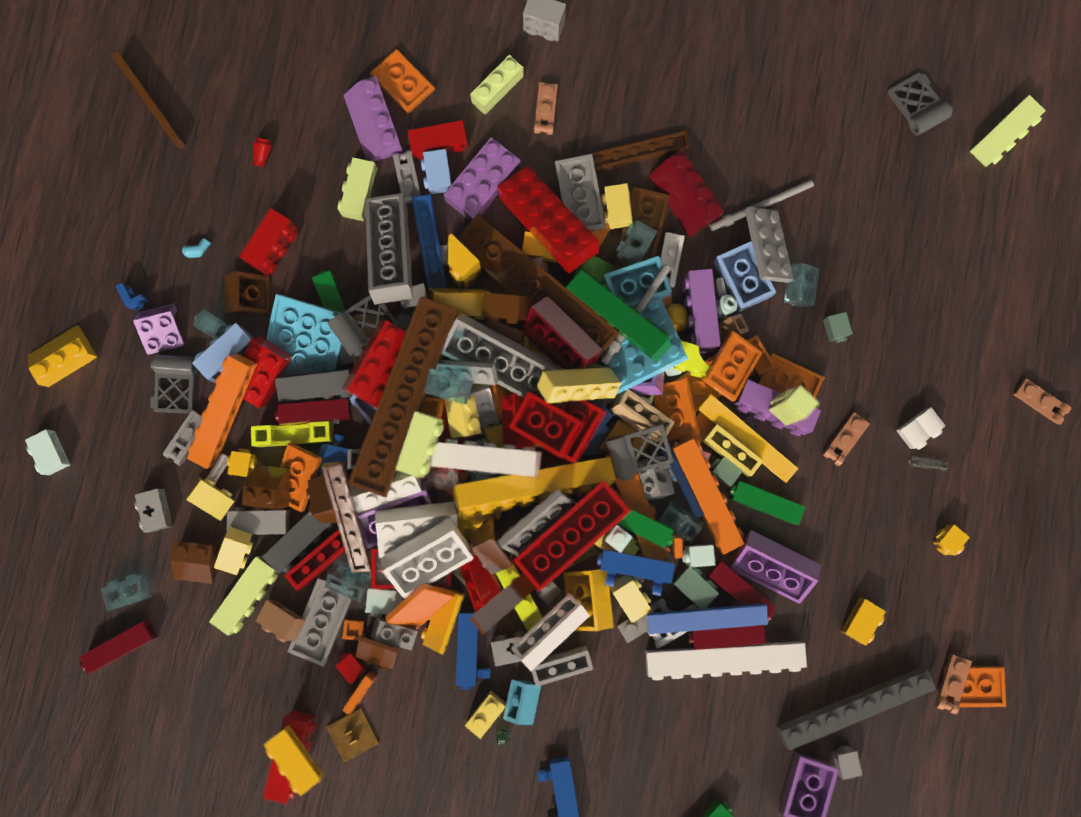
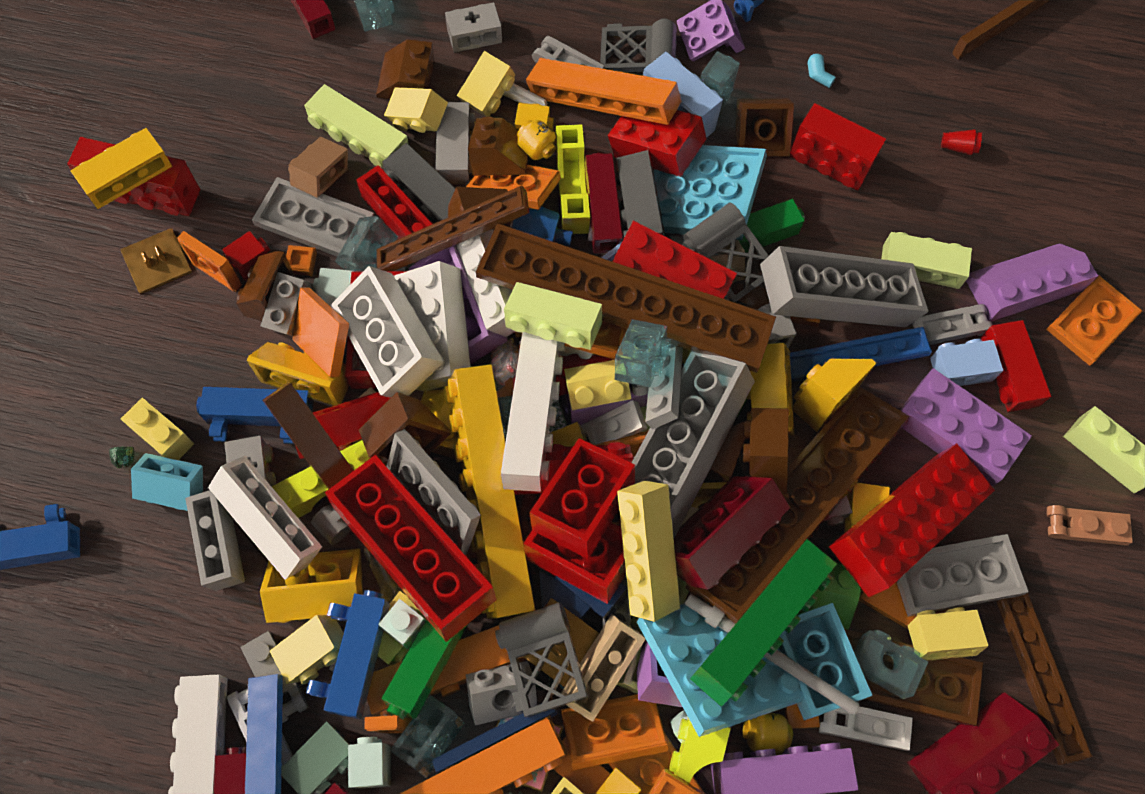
camera: 85 degrees right, 15 degrees down
none -> yellow head [517,120,557,160]

